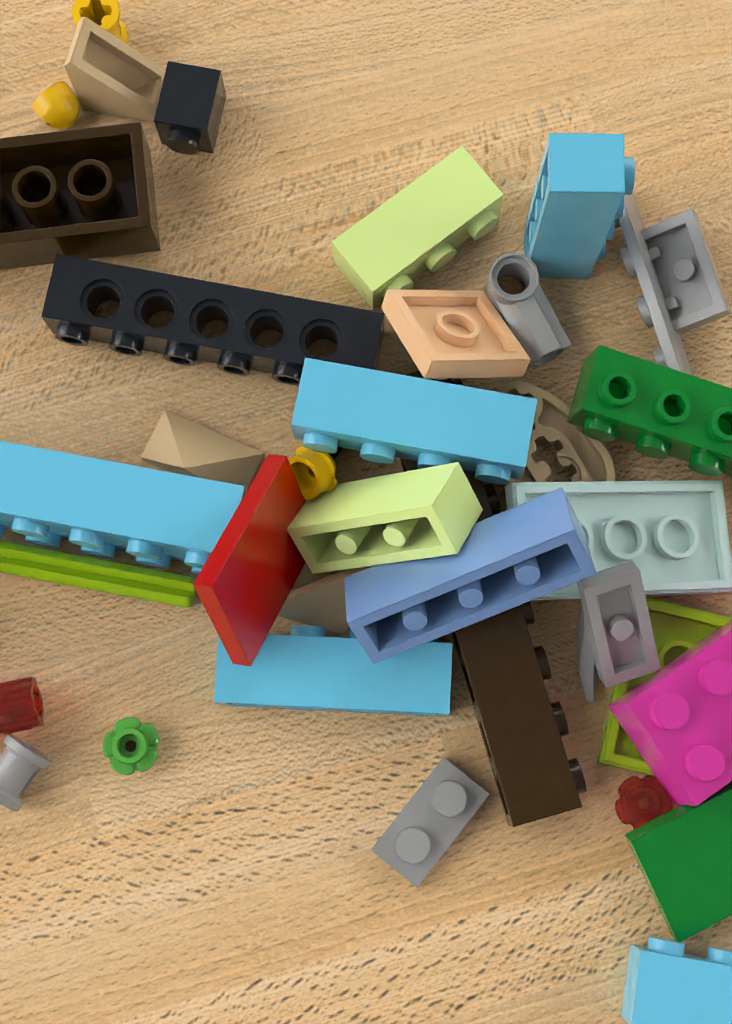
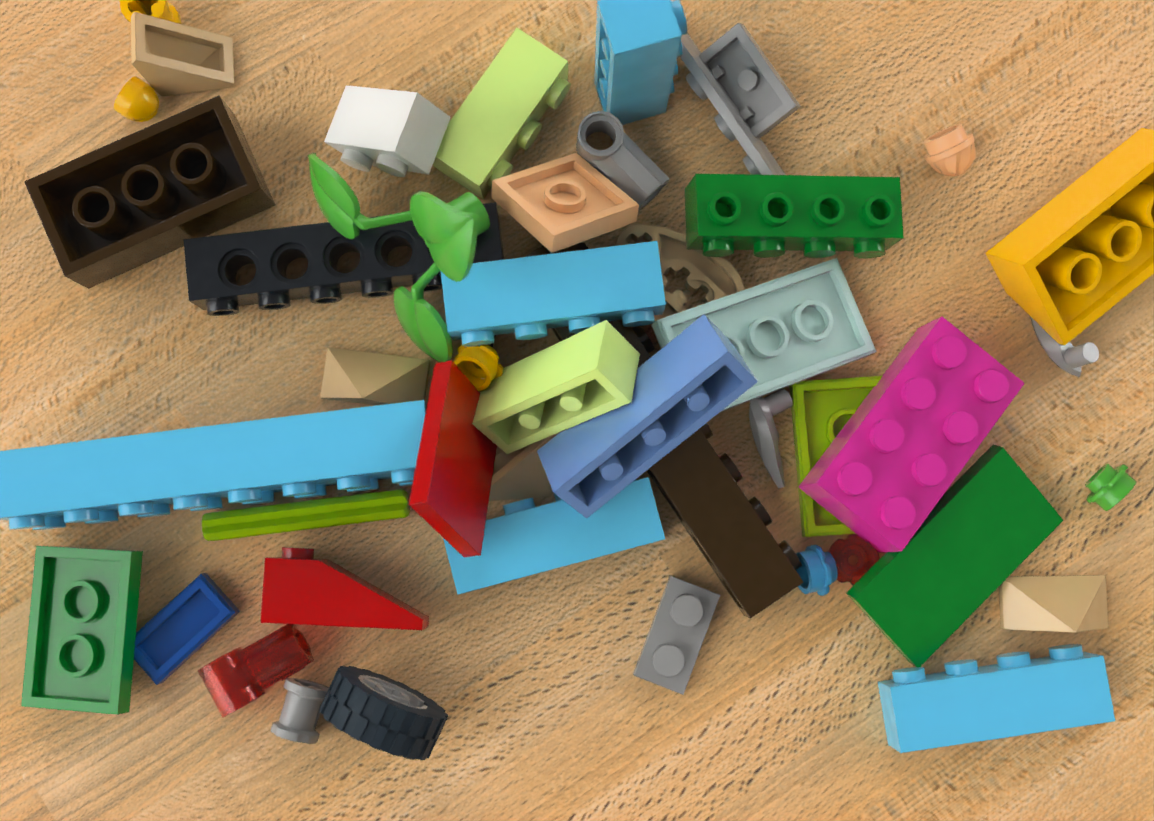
camera: 20 degrees left, 5 degrees up
bright green plate [102,717,160,775] -> none
black brick [154,61,226,155] -> none
light grey plate [577,560,661,688] -> none
none -> red slope [260,547,429,630]
none -> bright green plant [308,153,490,362]
none -> black wheel [319,666,448,760]
none -> white brick [324,85,451,177]
none -> dark azure plate [796,544,838,596]

